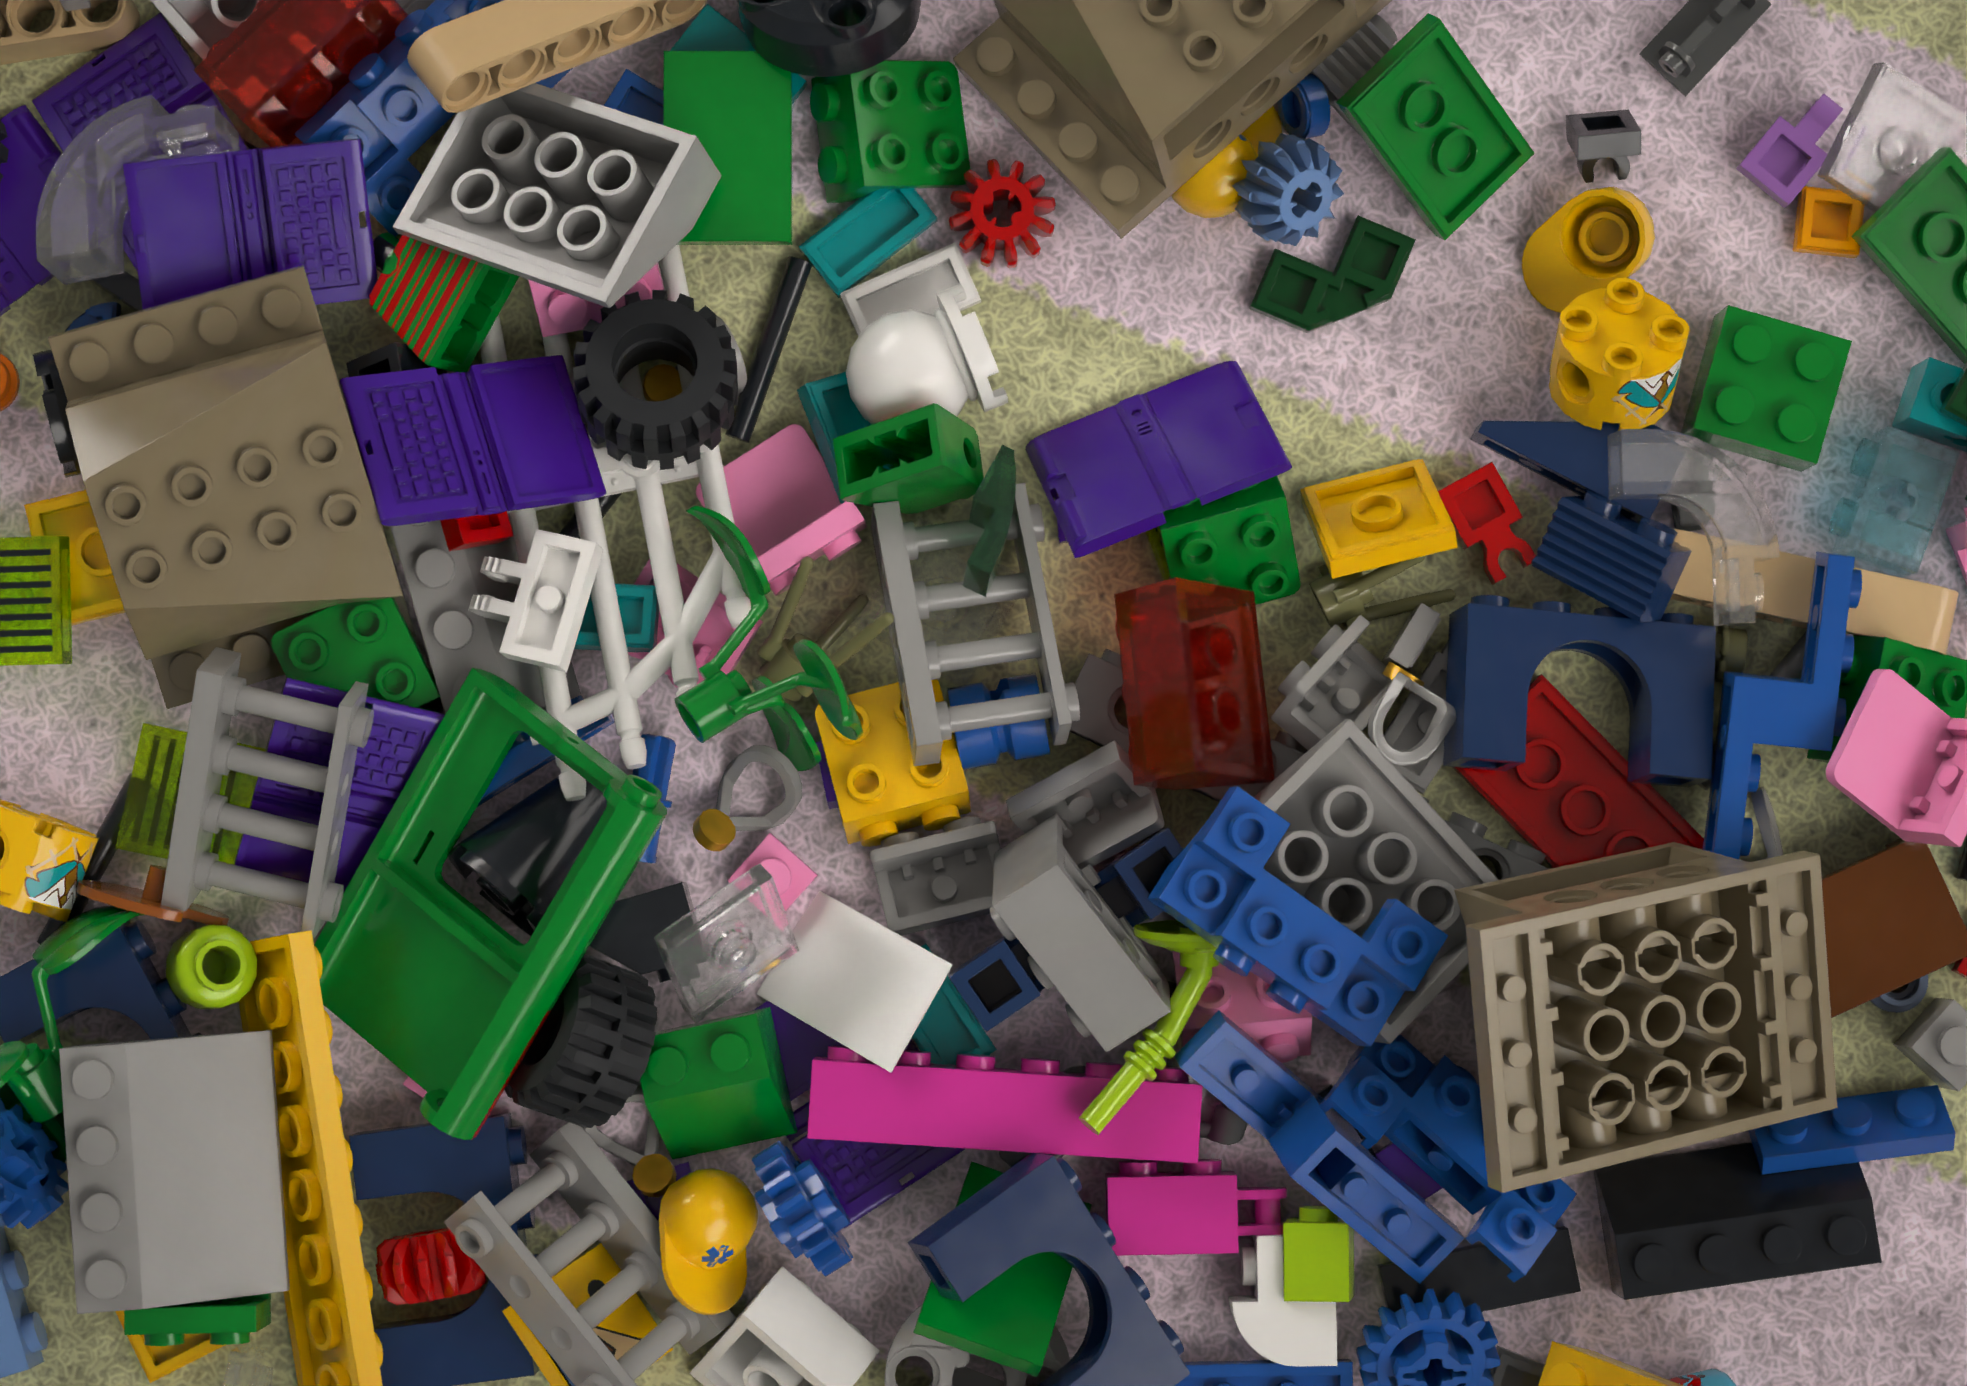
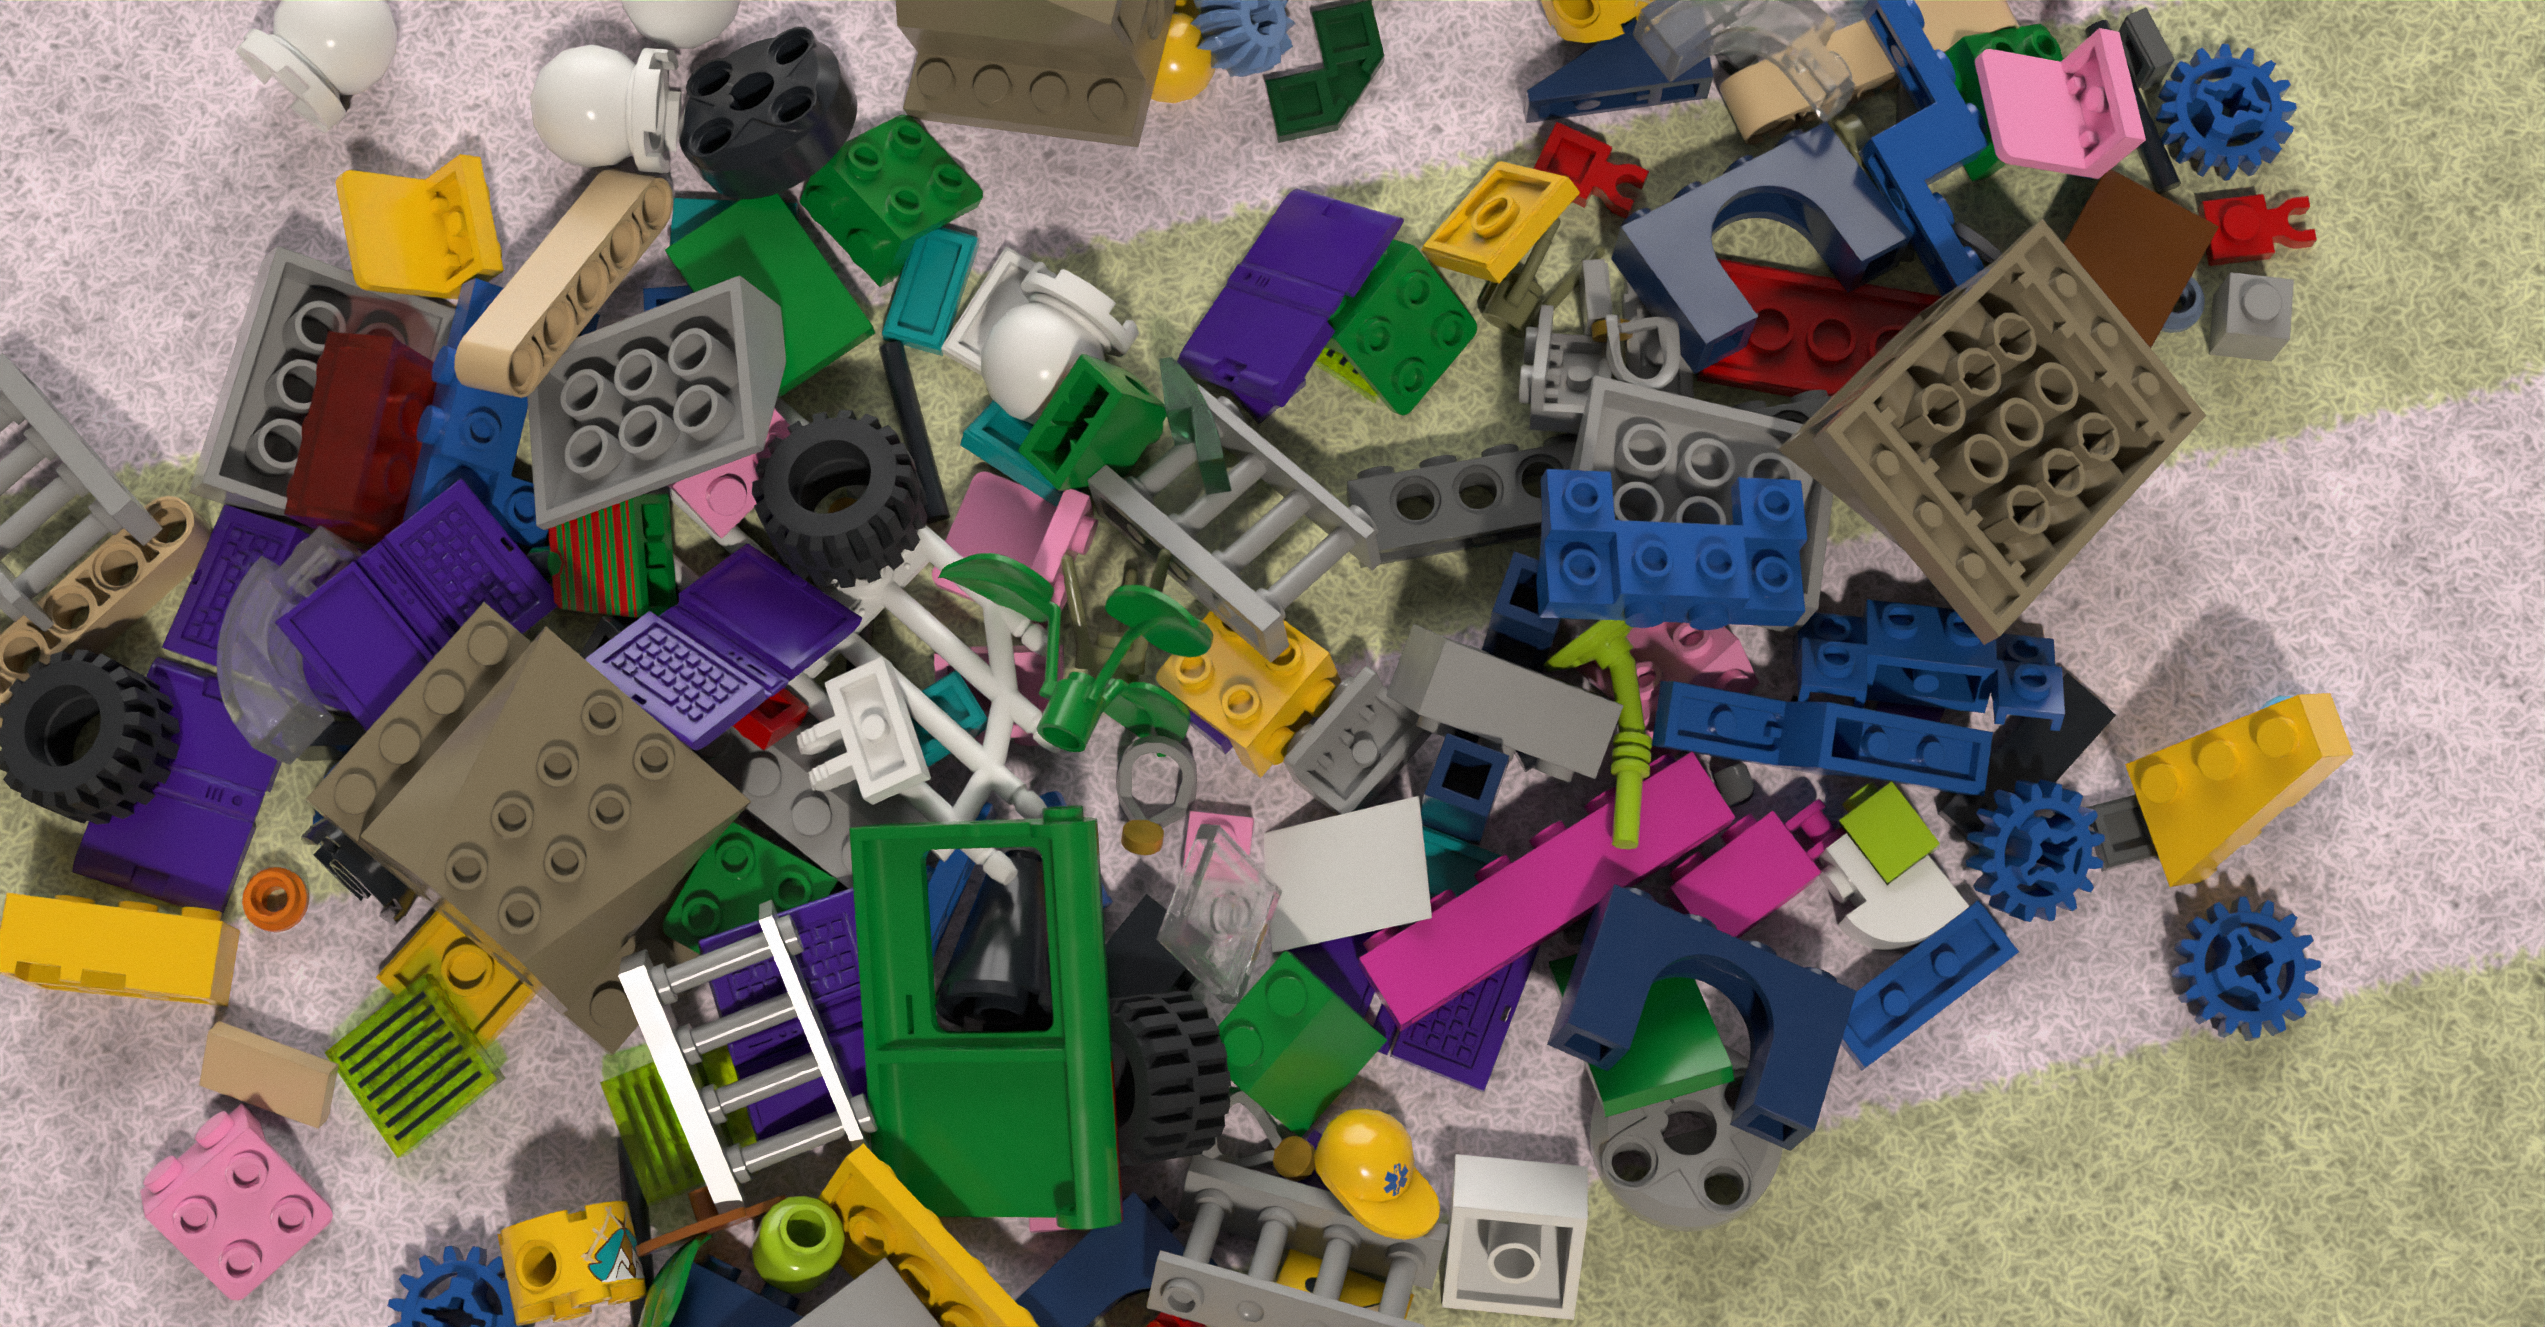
camera: 30 degrees left, 10 degrees down
blue gear [752,1140,853,1277] -> none
blue wheel [947,673,1050,770] -> none
red gear [949,159,1056,268] -> none
light grey bracket [1006,740,1164,870] -> none
clear red slope [1114,577,1275,790] -> none
dark blue brick [1532,490,1692,623] -> none
black slope [1594,1142,1882,1300] -> none
blue plate [1748,1085,1956,1175] -> none

